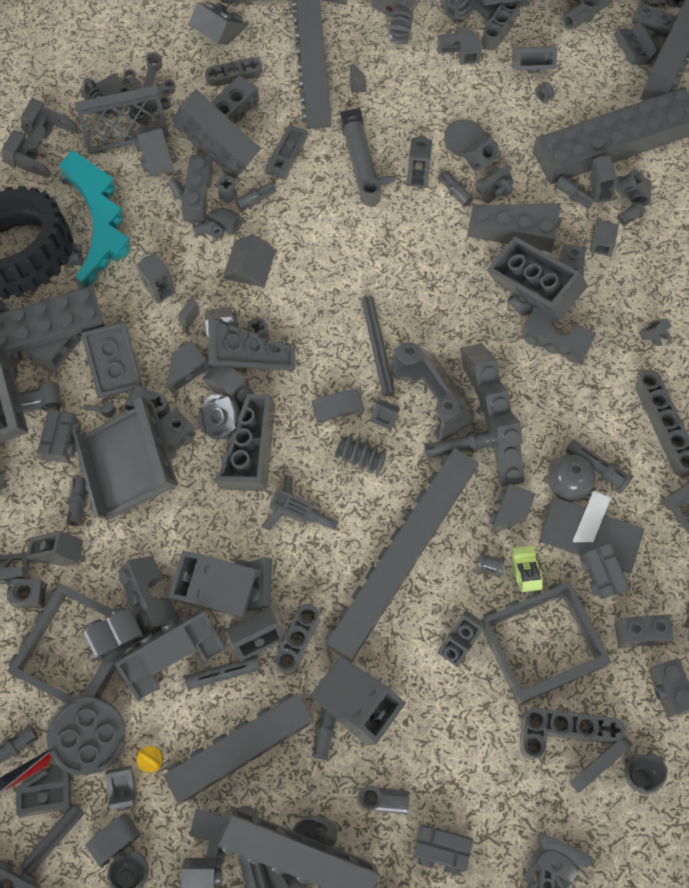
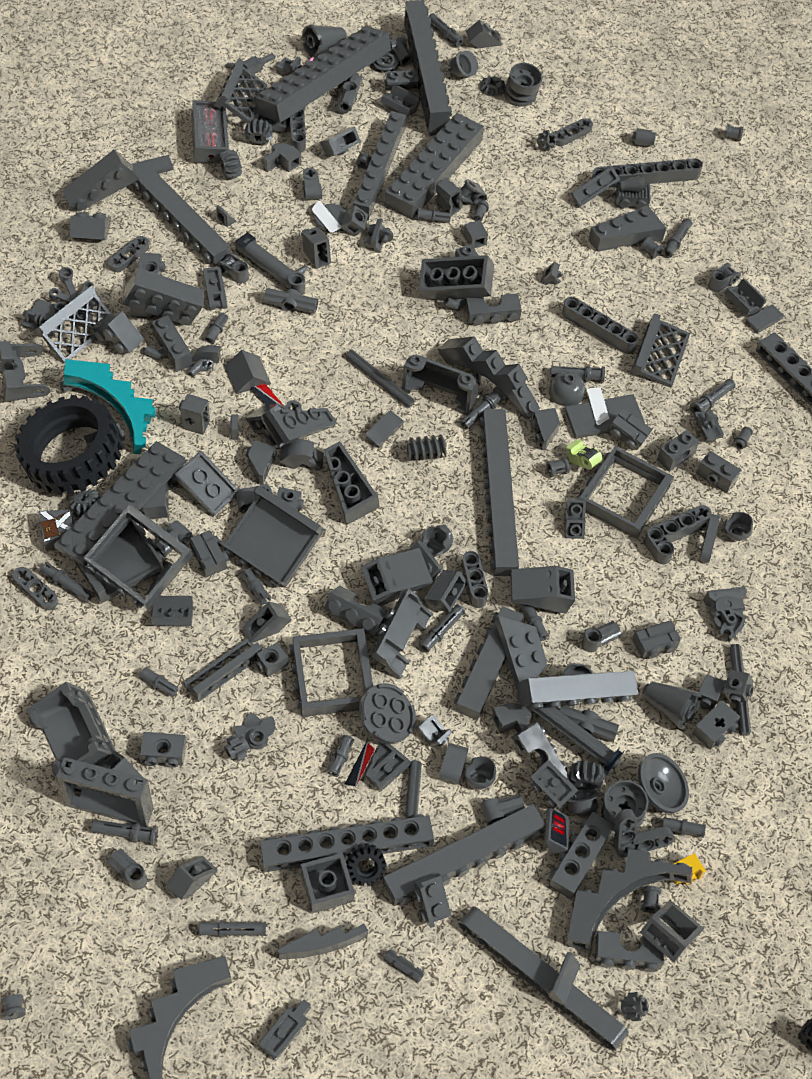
camera: 40 degrees left, 10 degrees down
dark grey hand [83,401,117,418] -> none
dark grey brick [83,607,144,661] -> none
yellow tile [136,746,163,773] -> none
dark grey tile [198,394,240,439] -> none
dark grey bush [217,175,237,203] -> none
dark grey piece [261,475,338,530] -> none
dark grey tile [371,399,400,430] -> none
dark grey axle [439,170,473,207] -> none
dark grey wedge [467,203,561,252] -> none
none -> dark grey piece [217,253,249,284]
none -> sticker [251,384,285,409]
none -> dark grey piece [264,288,318,314]
none -> dark grey piece [302,168,322,200]
none -> white sticker [311,201,341,233]
none -> dark grey brick [353,111,406,220]
none -> dark grey hair [421,524,454,557]
none -> dark grey wing [495,616,548,691]

